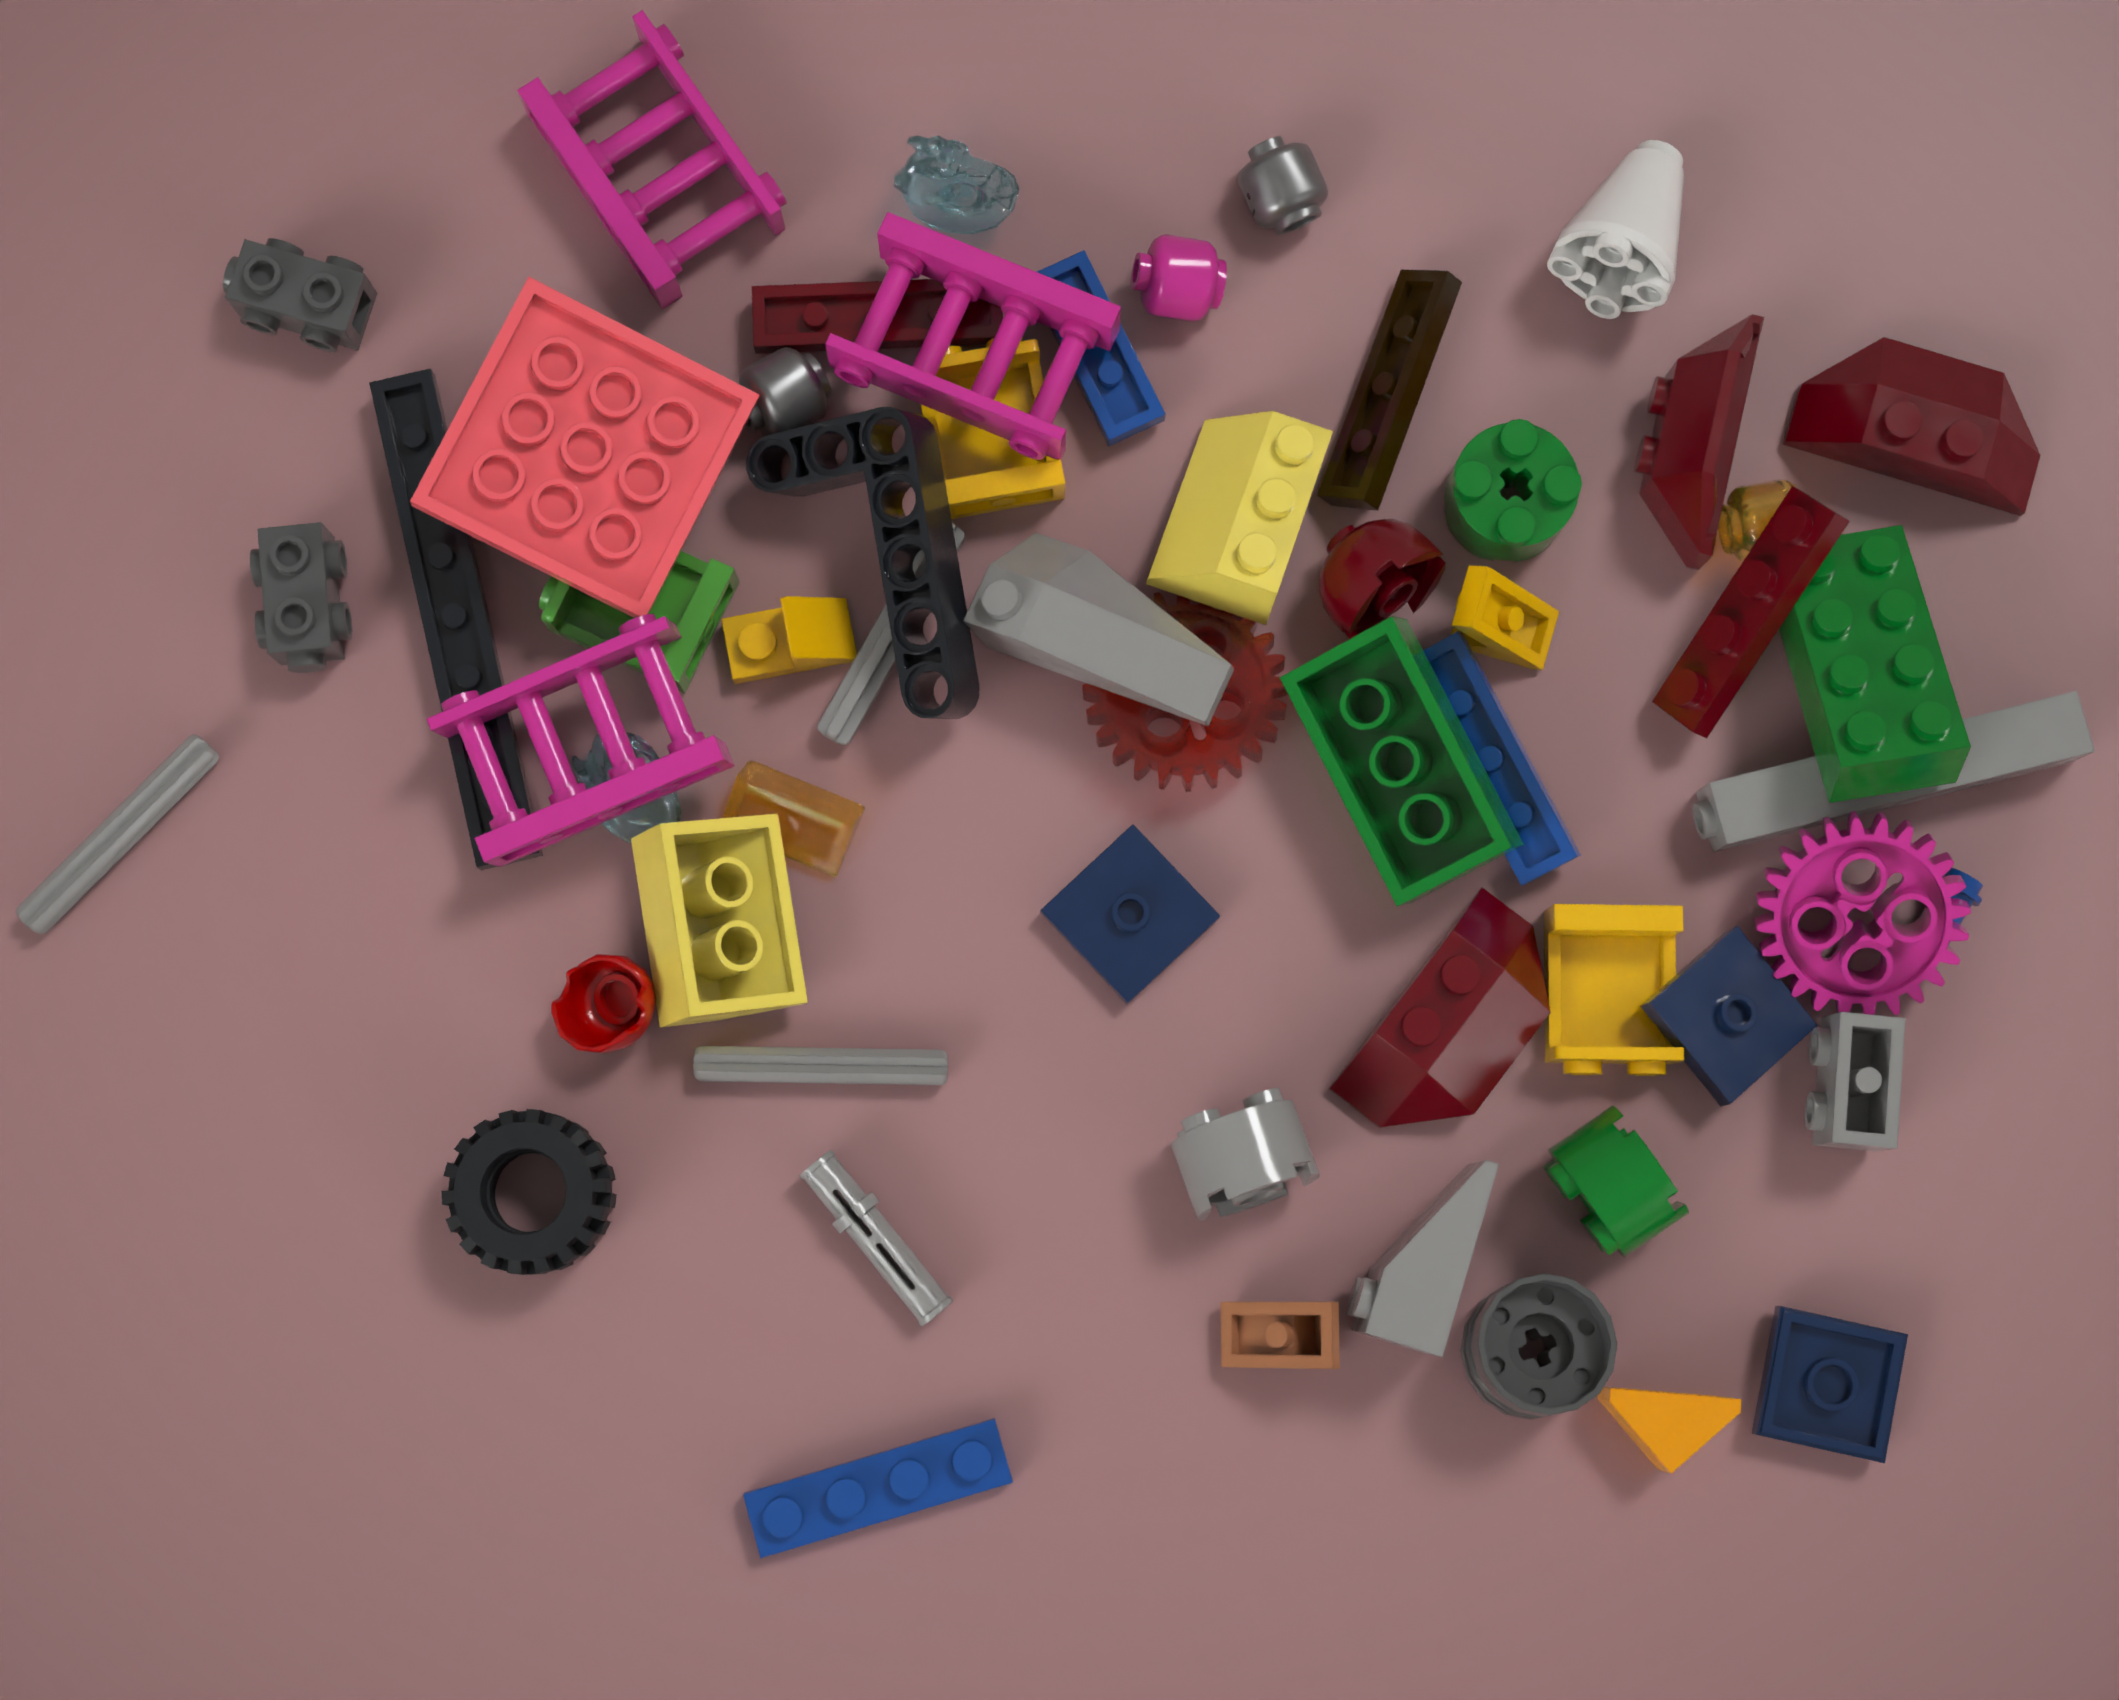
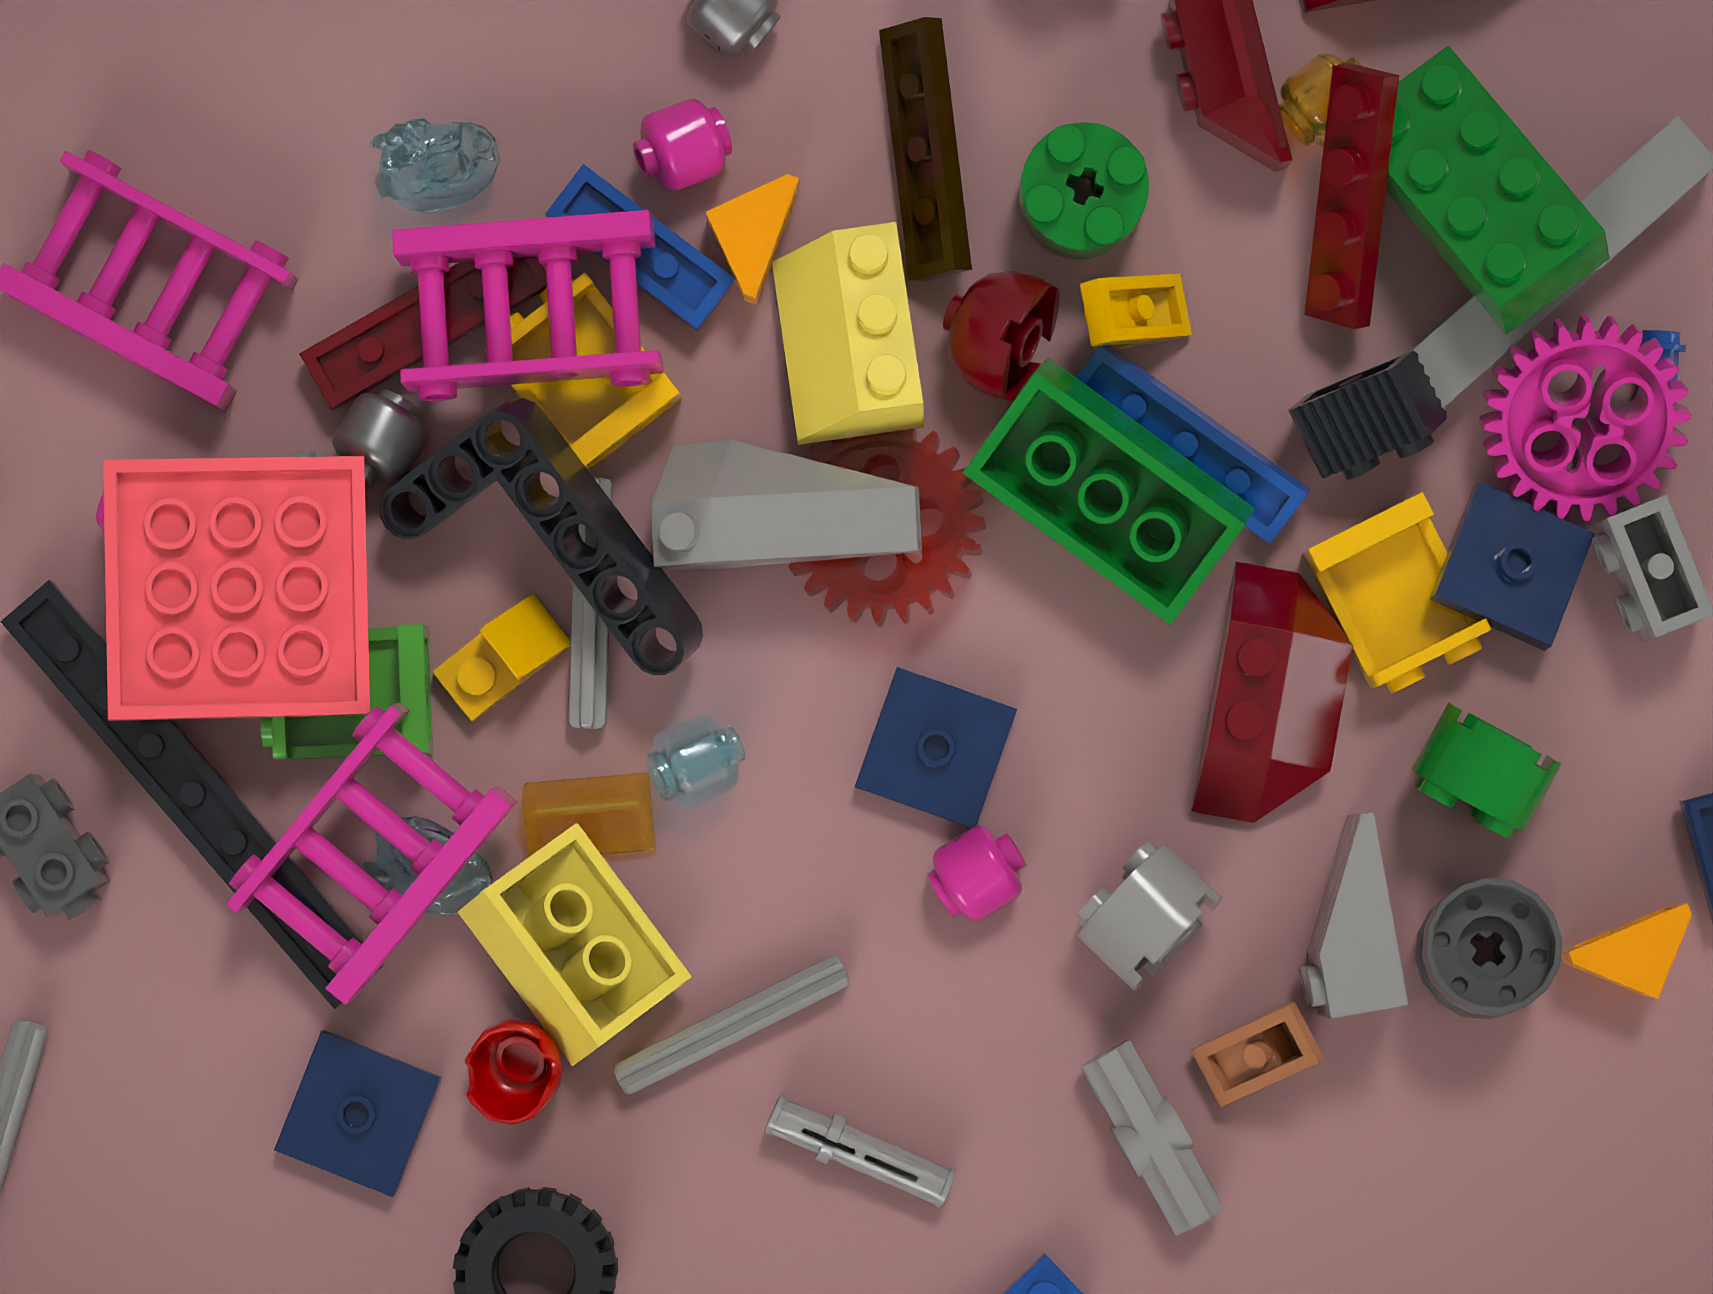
camera: 25 degrees left, 5 degrees up
none -> dark blue plate [274,1030,442,1197]
none -> clear light blue head [645,714,745,808]
none -> light orange slope [705,174,800,305]
none -> dark pink head [927,825,1027,921]
none -> light grey piece [1081,1039,1224,1236]
none -> black brick [1288,350,1447,480]

